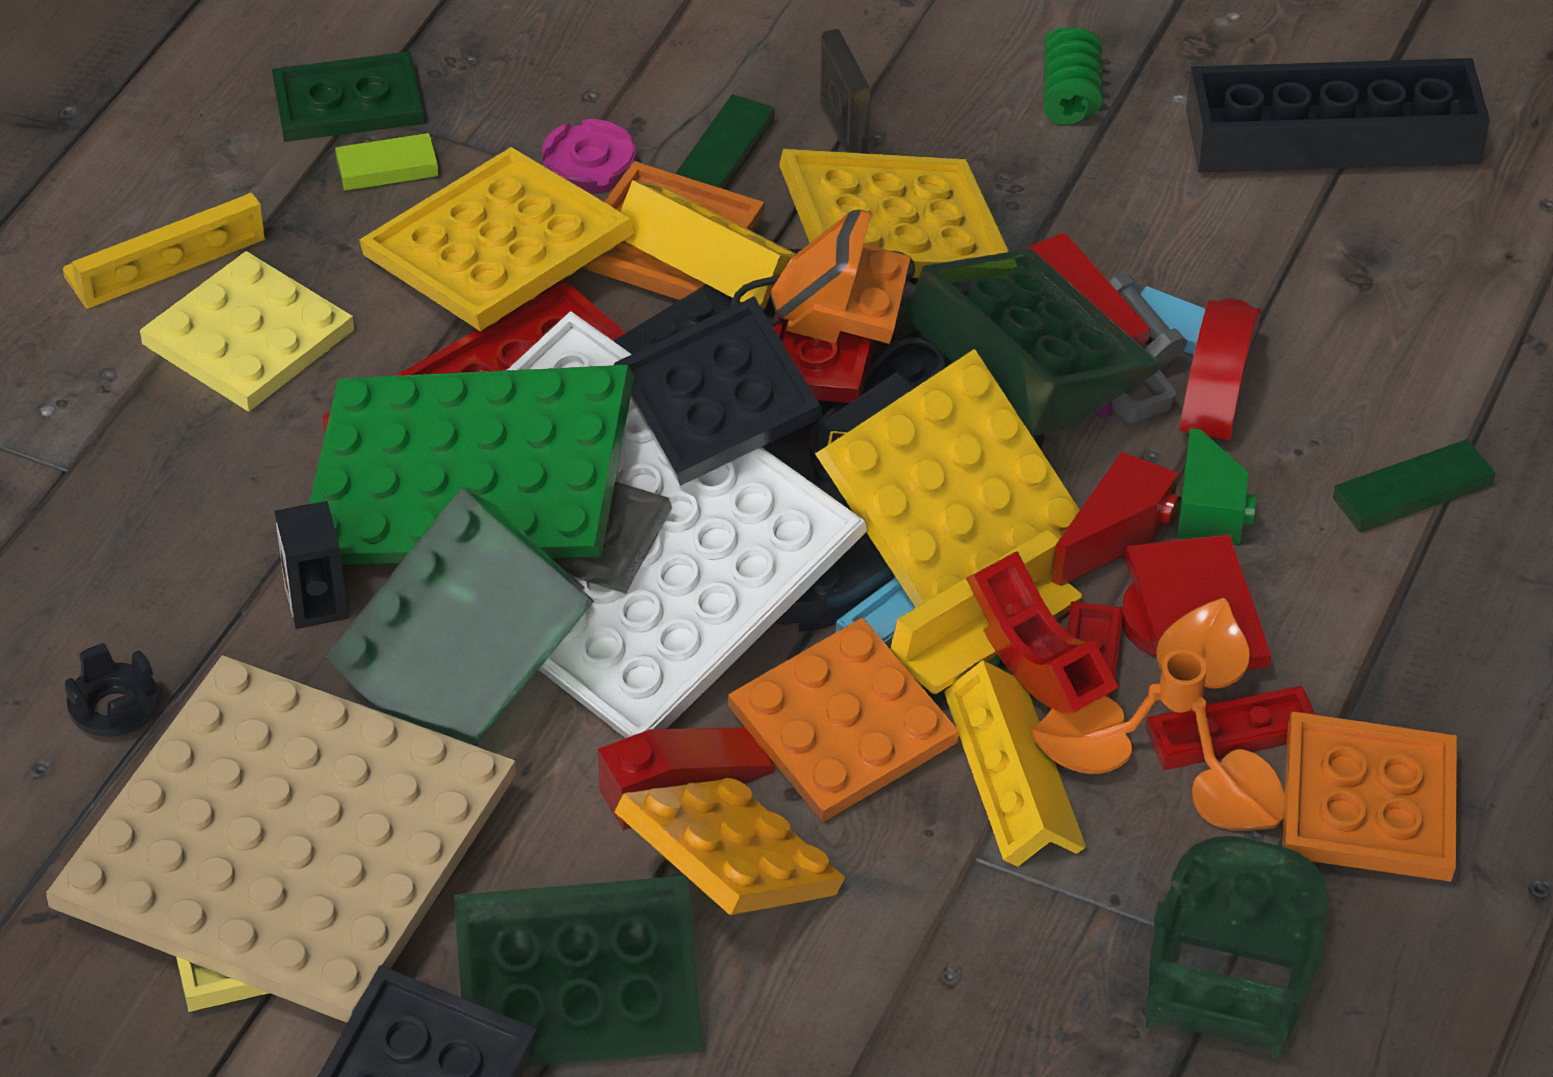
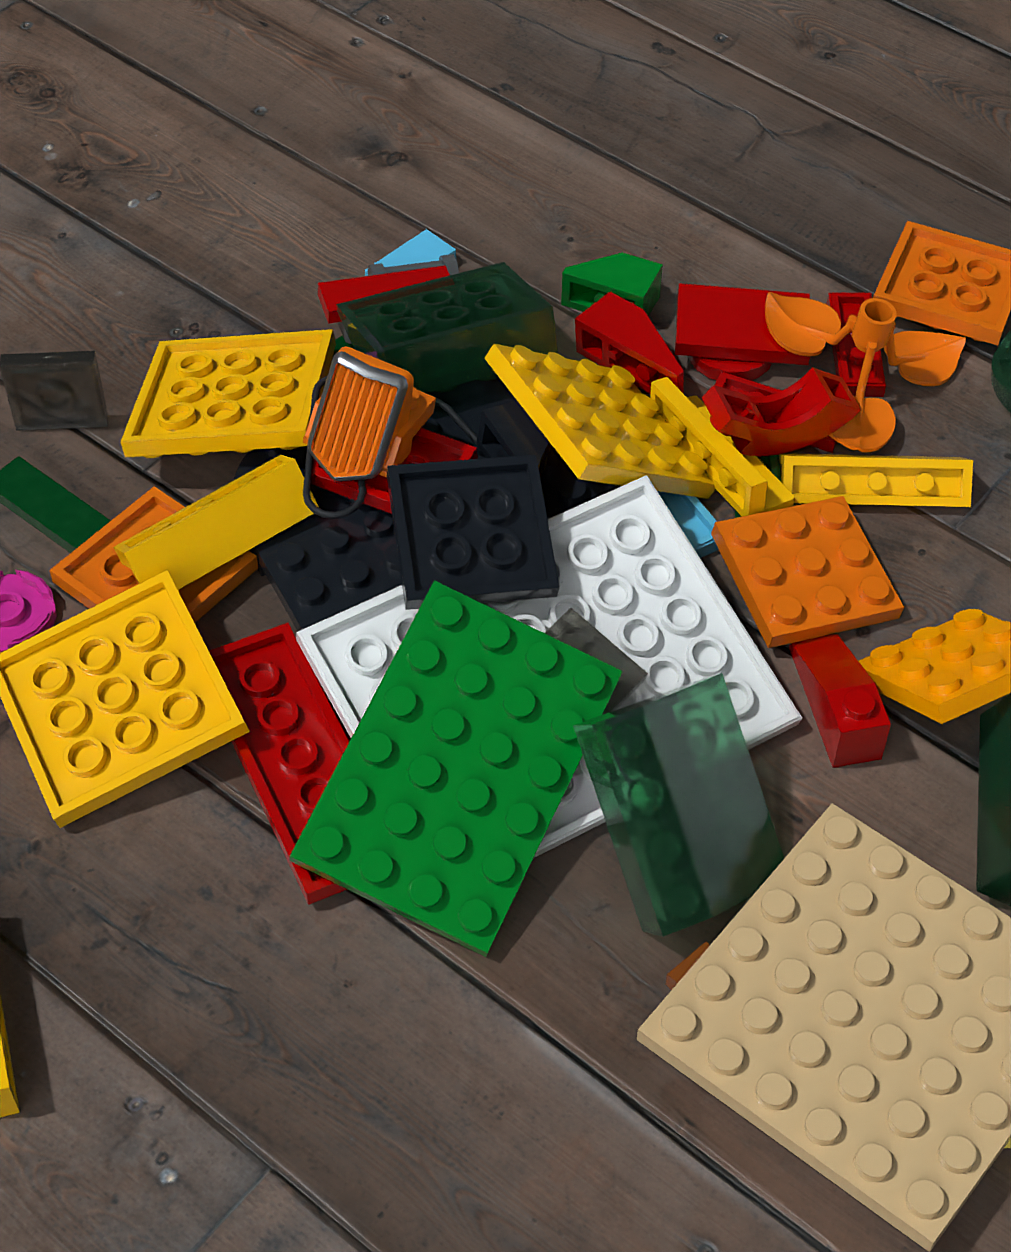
camera: 75 degrees left, 5 degrees up
black piece [65,643,159,737] -> none
light yellow plate [140,251,354,412] -> none
black brick [274,501,348,629] -> none
green piece [1043,27,1103,126] -> none
red arch [1179,298,1261,441] -> none
black brick [1186,58,1490,173] -> none
dark green tile [1333,439,1495,532] -> none

